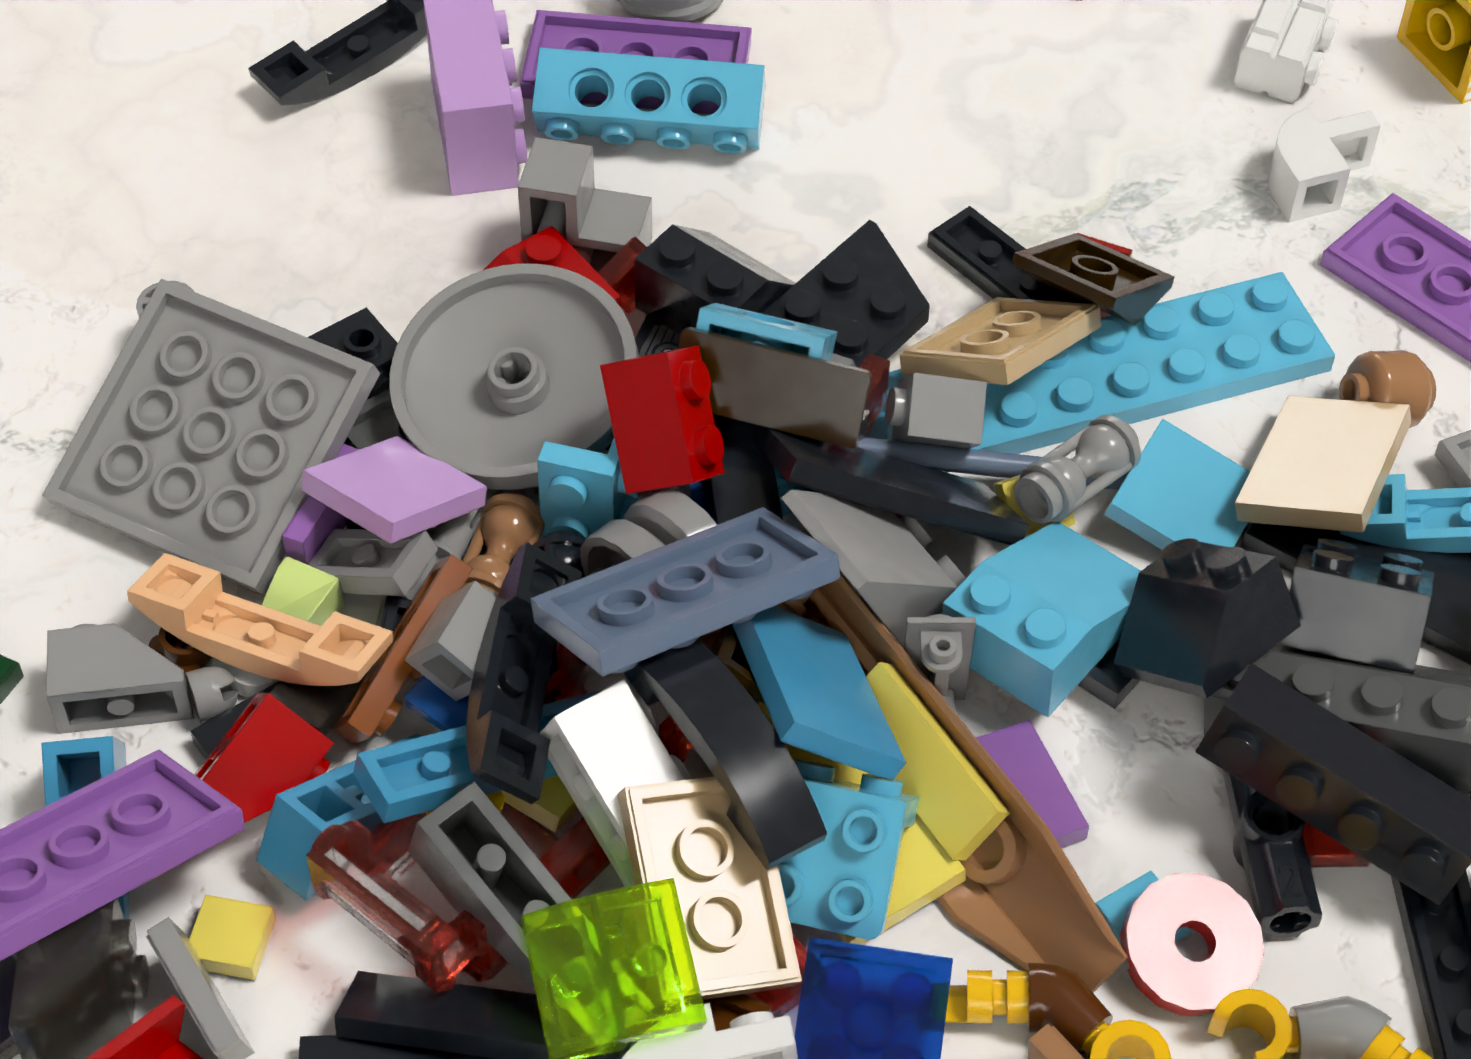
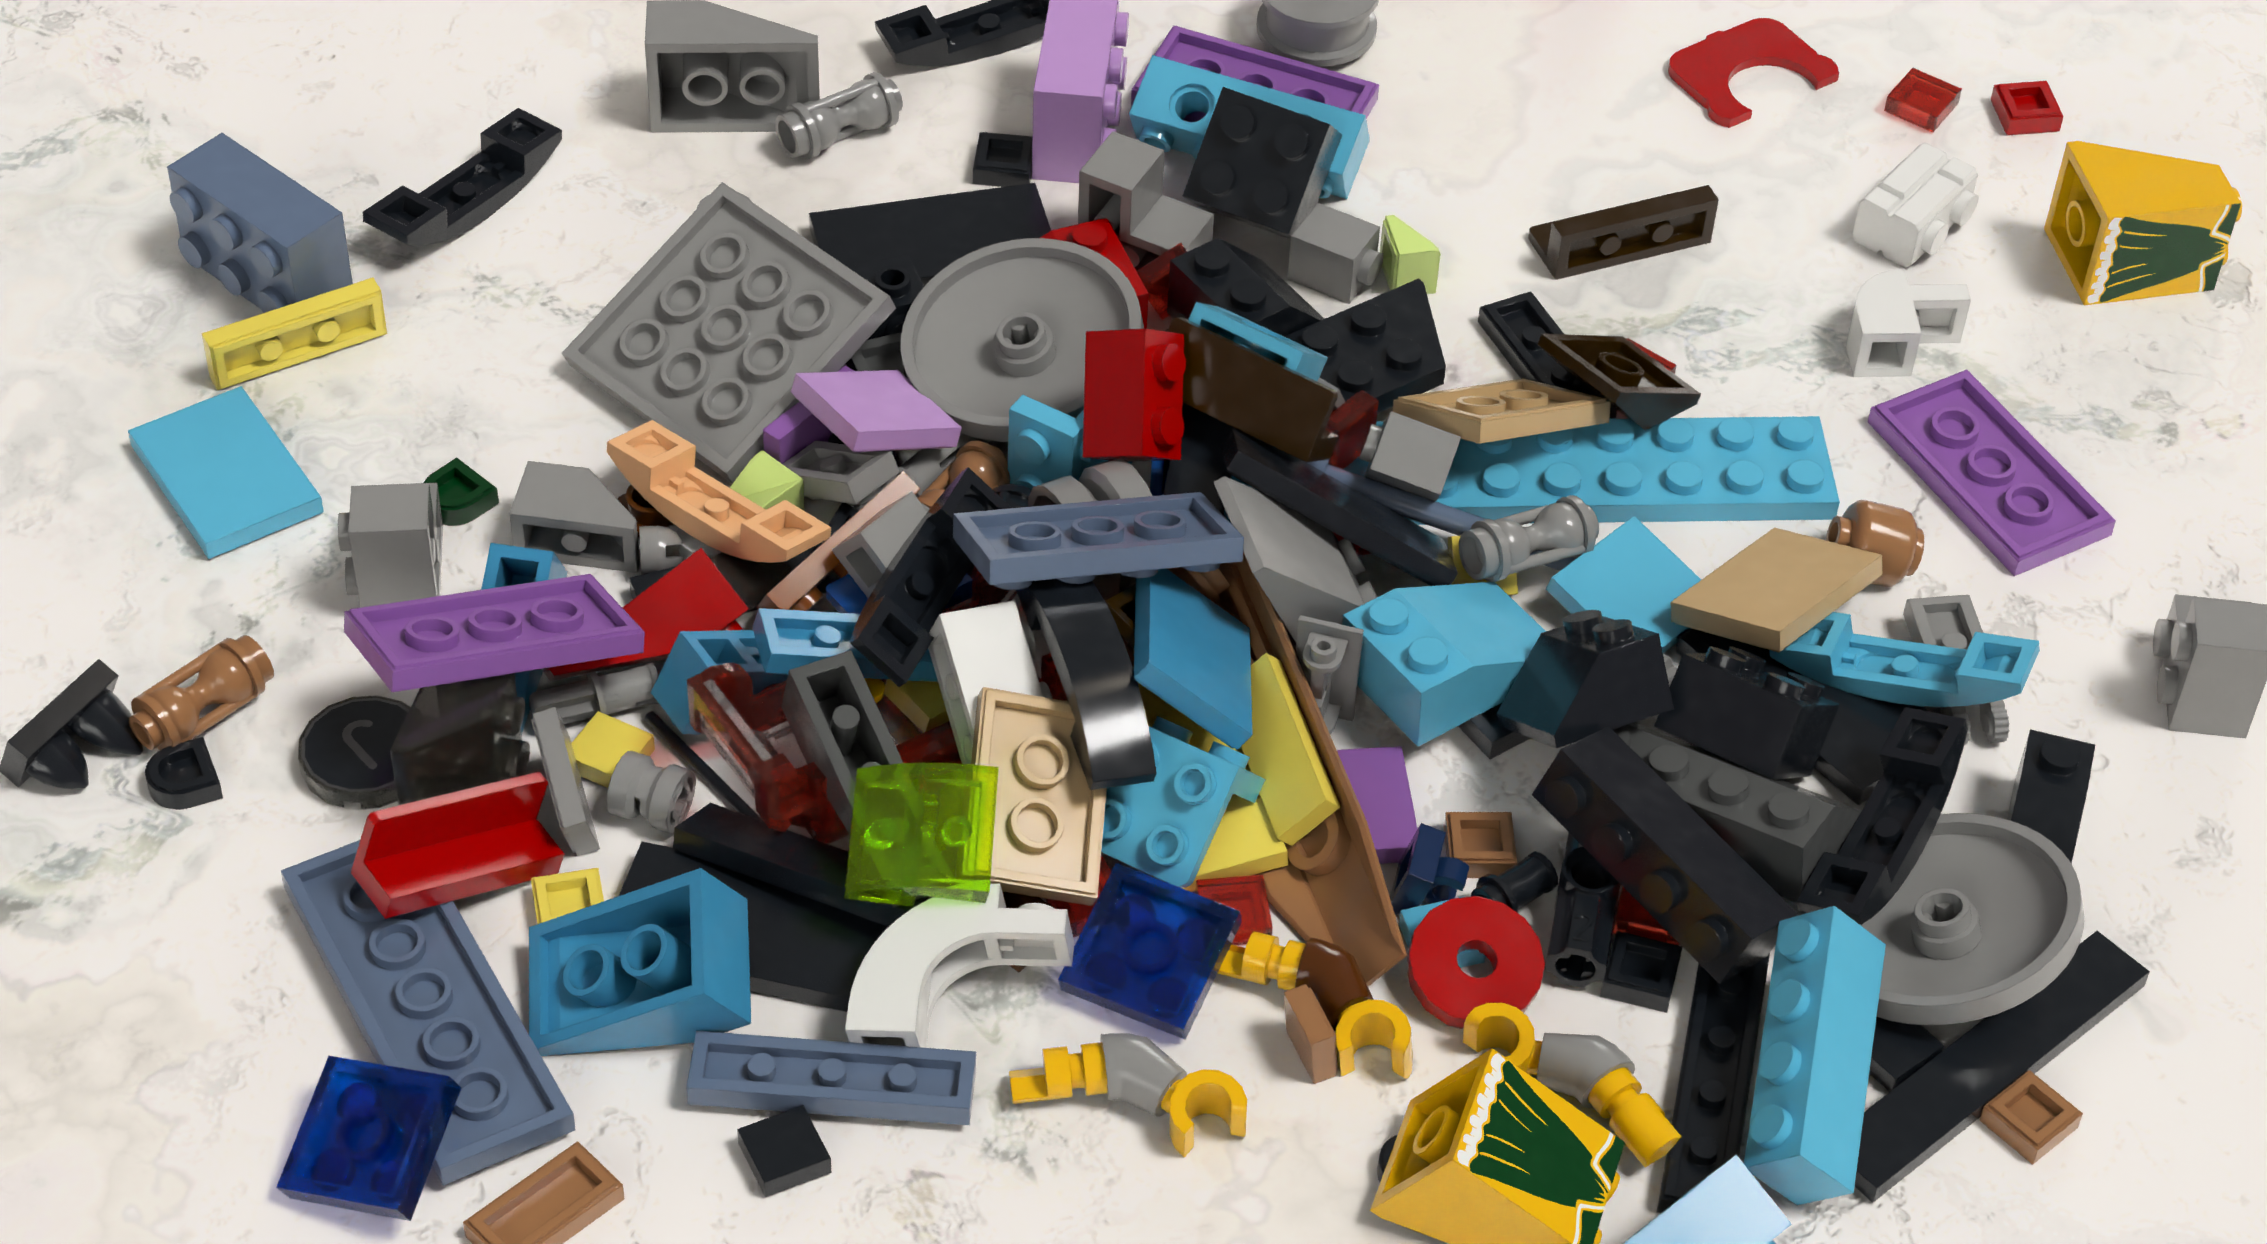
camera: 15 degrees right, 5 degrees down
none -> light grey axle [529,662,659,724]
none -> light grey wheel [606,751,696,833]
none -> black axle [644,711,765,822]
none -> light grey slope [645,0,820,132]
none -> light grey piece [775,72,903,159]
none -> black tile [809,183,1051,286]
none -> black tile [973,132,1033,187]
none -> black brick [1182,87,1342,239]
none -> clear red tile [1195,875,1273,947]
none -> light grey brick [1288,203,1383,304]
none -> yellowish green slope [1380,215,1441,294]
none -> dark blue tile [1390,823,1470,916]
none -> medium nougat tile [1444,812,1517,878]
none -> black pin [1471,851,1558,913]
none -> dark brown panel [1528,185,1719,280]
none -> black tile [1600,931,1683,1013]

